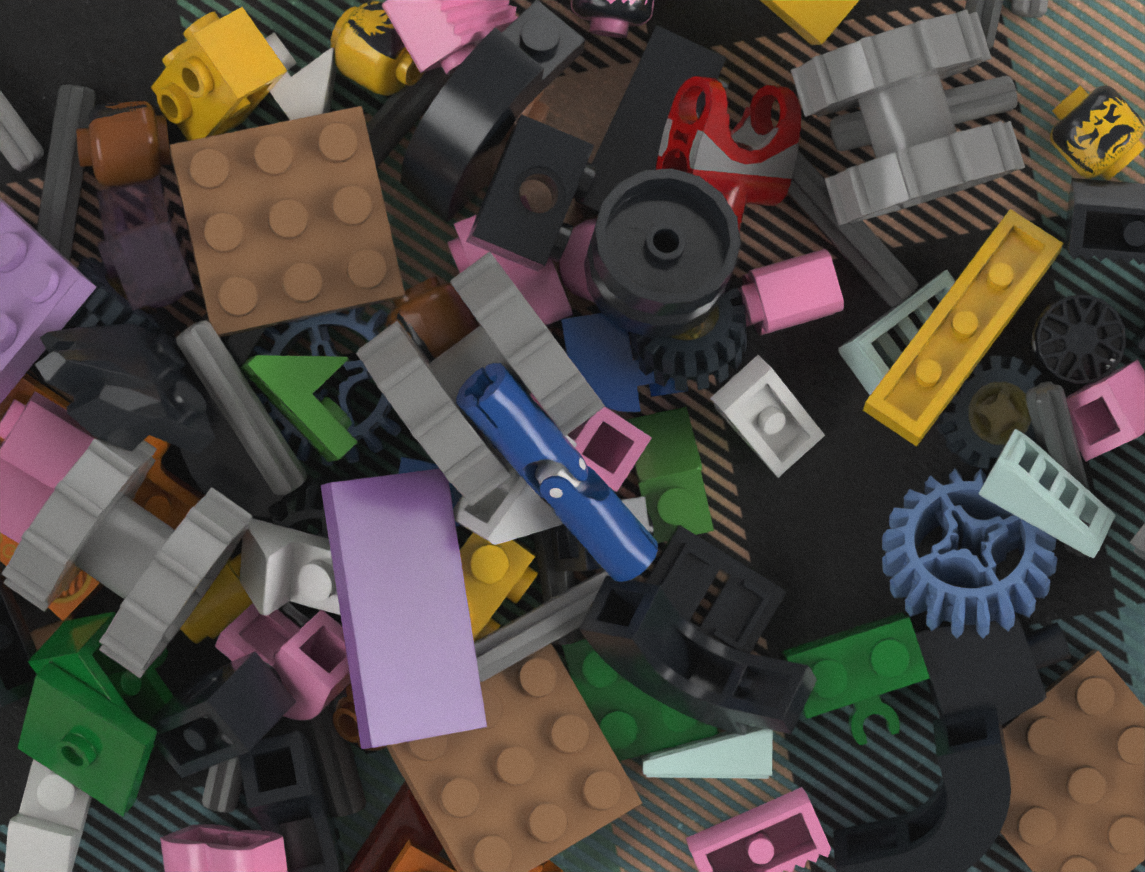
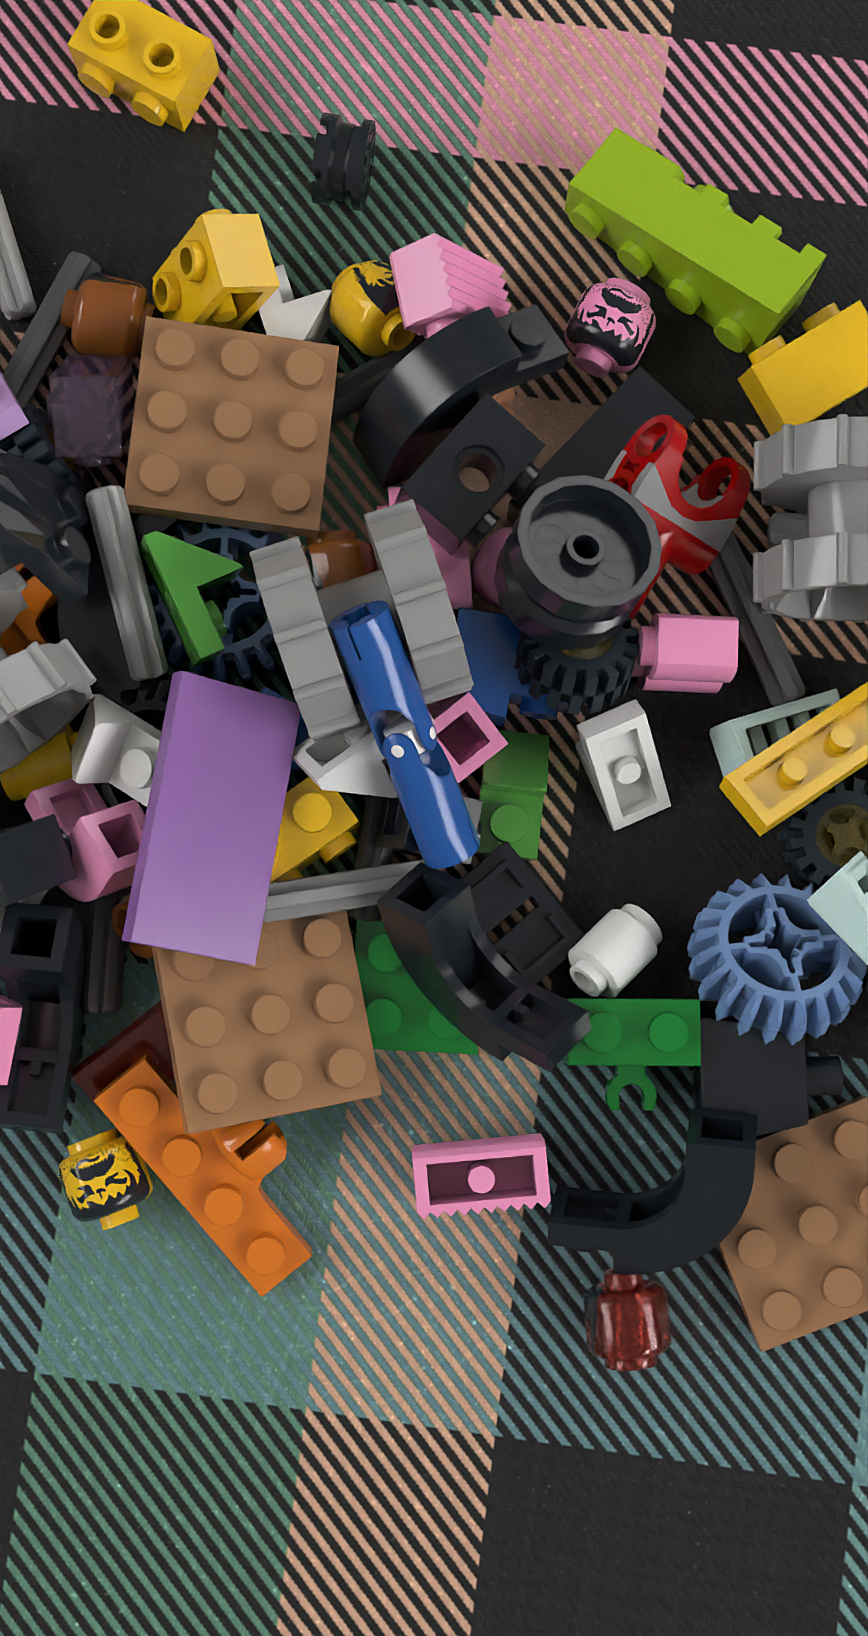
camera: 20 degrees right, 5 degrees down
light aqua slope [642,725,773,779] -> none
none -> white brick [568,904,662,998]

